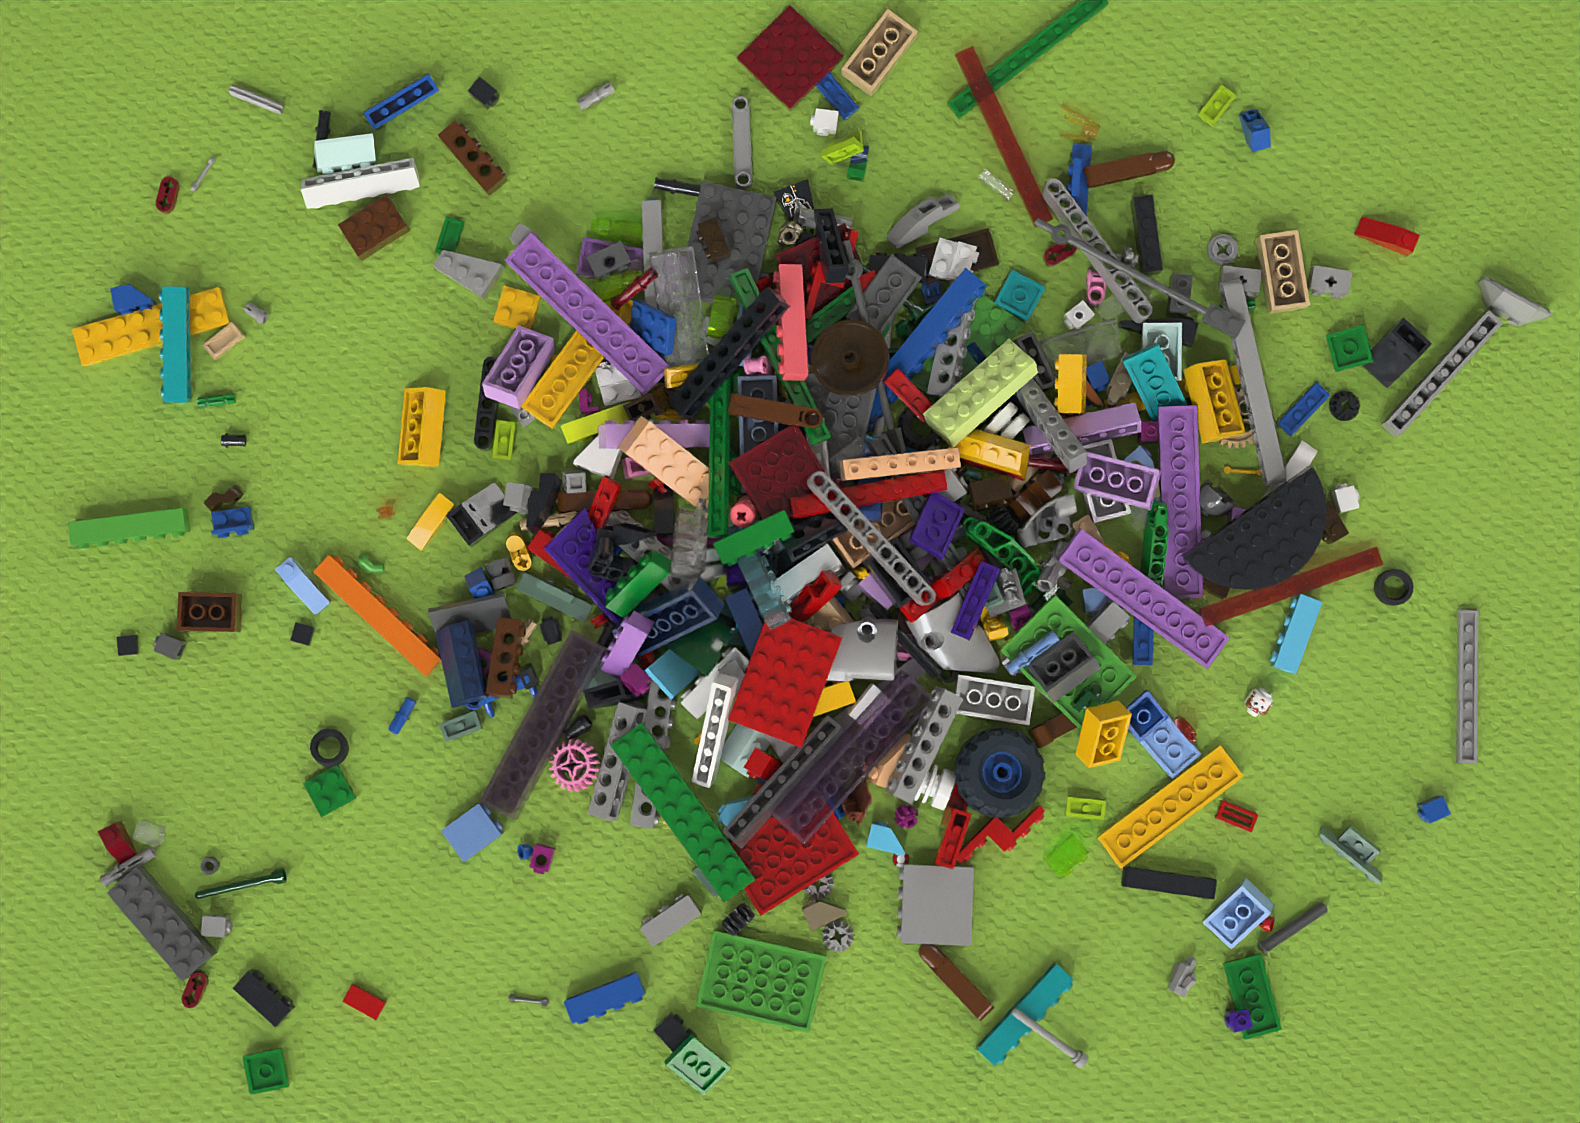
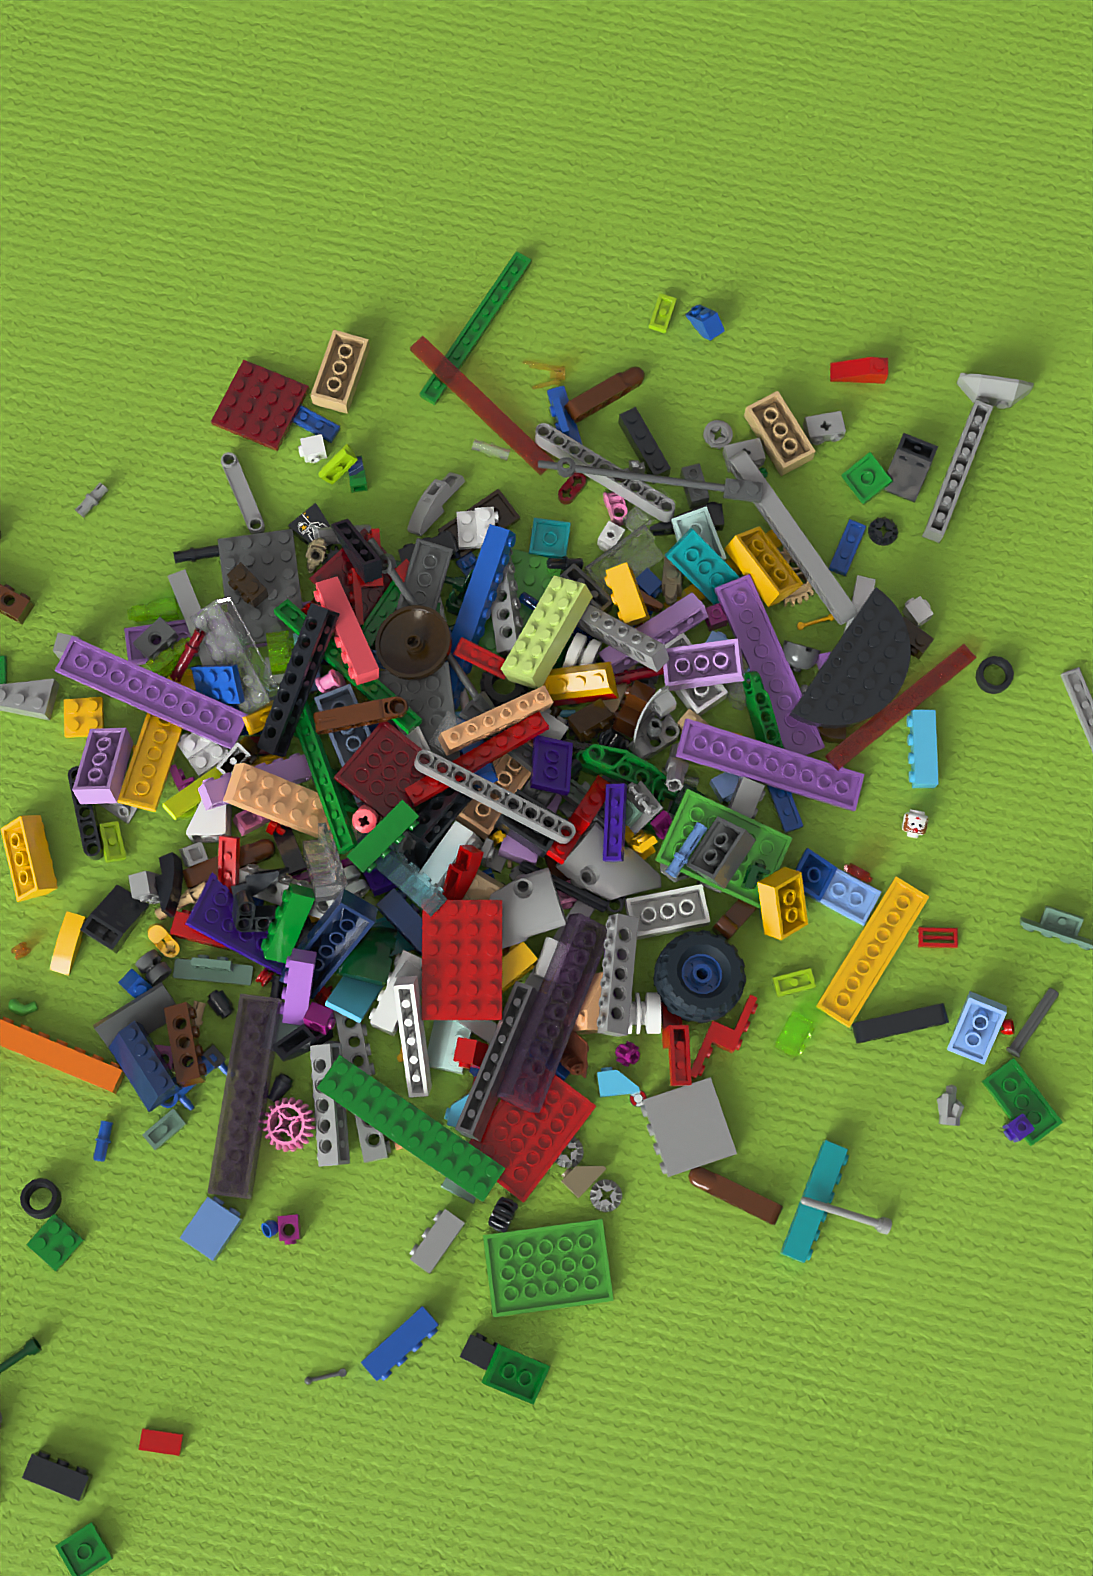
camera: 25 degrees left, 10 degrees down
none -> black axle [546,556,583,571]

